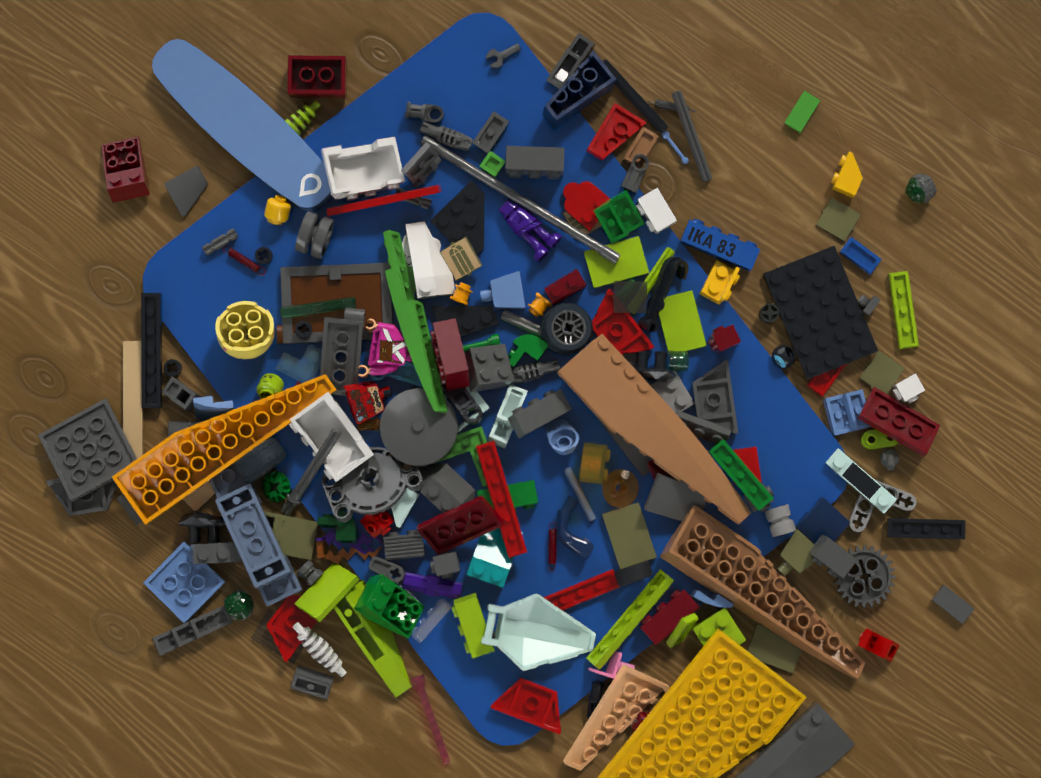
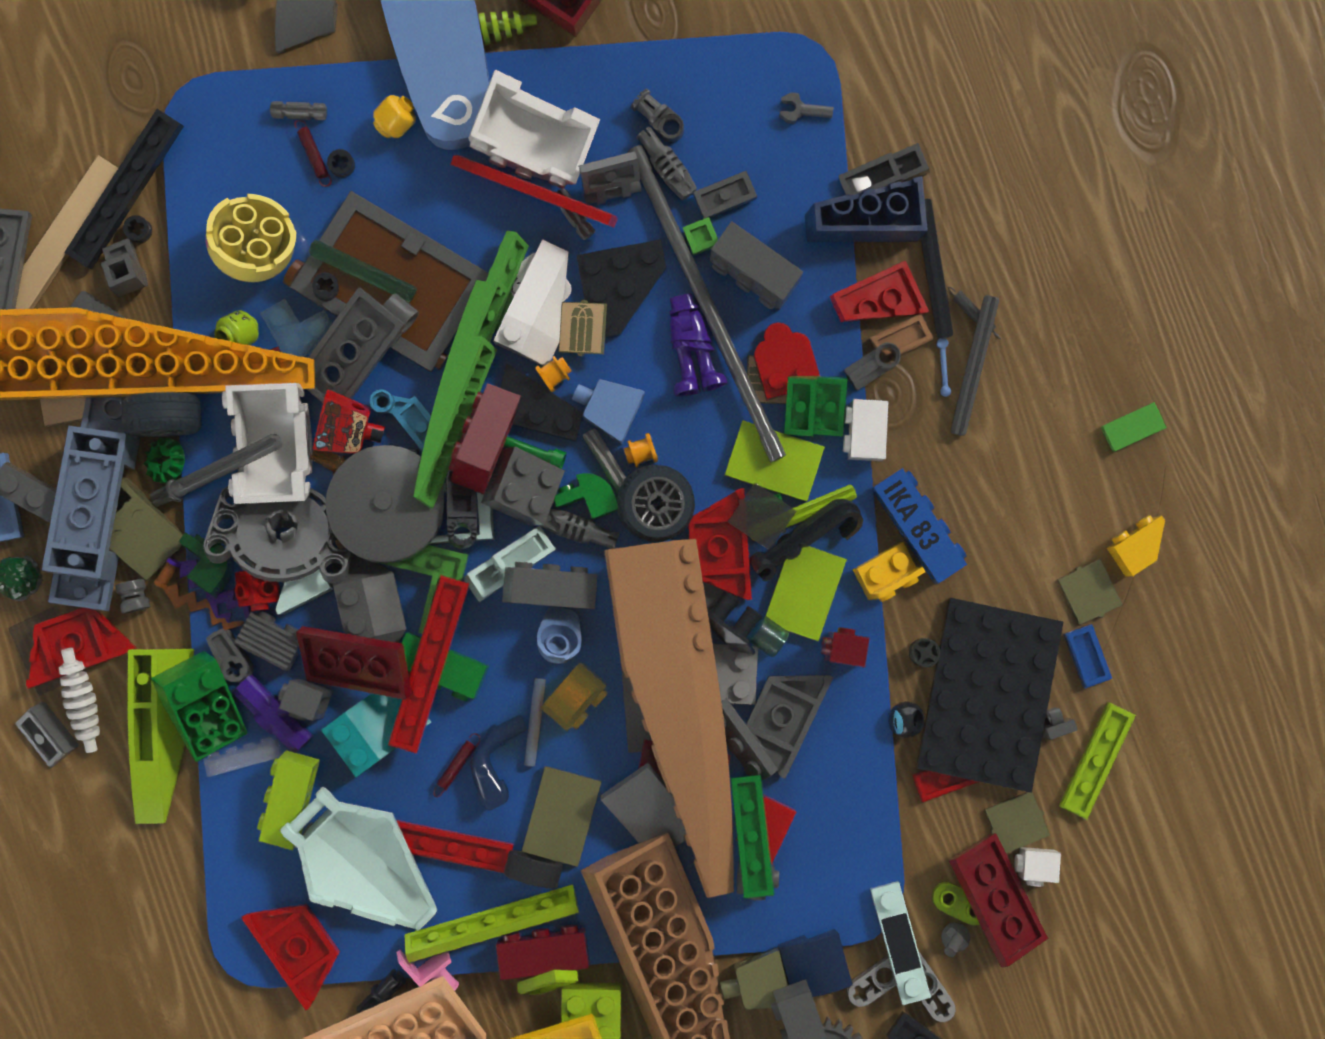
camera: 30 degrees right, 0 degrees up
black connector [179,511,226,543] -> none
medium blue slope [193,396,234,421] -> none
dark grey wheel [295,211,335,259] -> none
lime tile [295,562,359,622] -> none
torso [358,318,412,378] -> none
clear pink piece [409,674,450,764] -> none
dark red brick [544,269,586,306] -> none
clear orange dish [602,469,639,508] -> none
medium blue slope [690,590,734,608] -> none
light grey wheel [764,504,796,537] -> none
medium blue slope [822,389,871,436] -> none
piece [905,173,937,203] -> none

